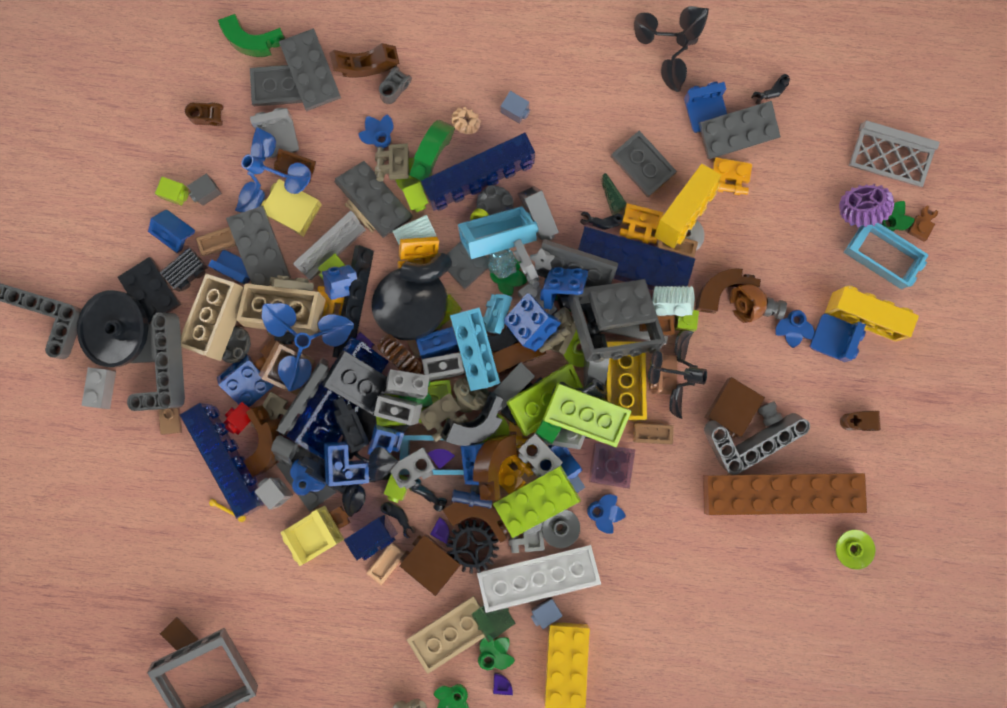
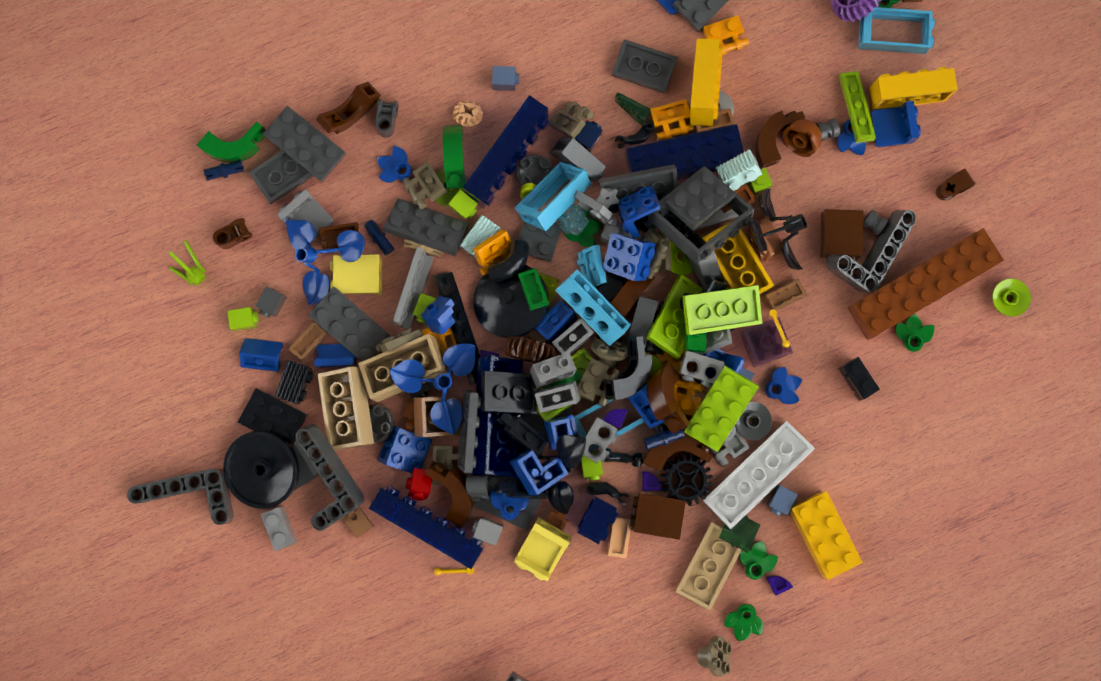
camera: 30 degrees left, 0 degrees up
none -> lime plant [169,240,206,286]
none -> dark blue pin [204,160,245,181]
none -> dark blue axle [364,220,395,256]
none -> green plate [518,268,549,311]
none -> dark tan plate [548,101,594,139]
none -> dark blue brick [575,120,603,153]
none -> yellow hinge [769,309,790,348]
none -> black brick [838,357,880,401]
none -> lime tile [839,71,876,143]
none -> green plate [896,314,934,352]

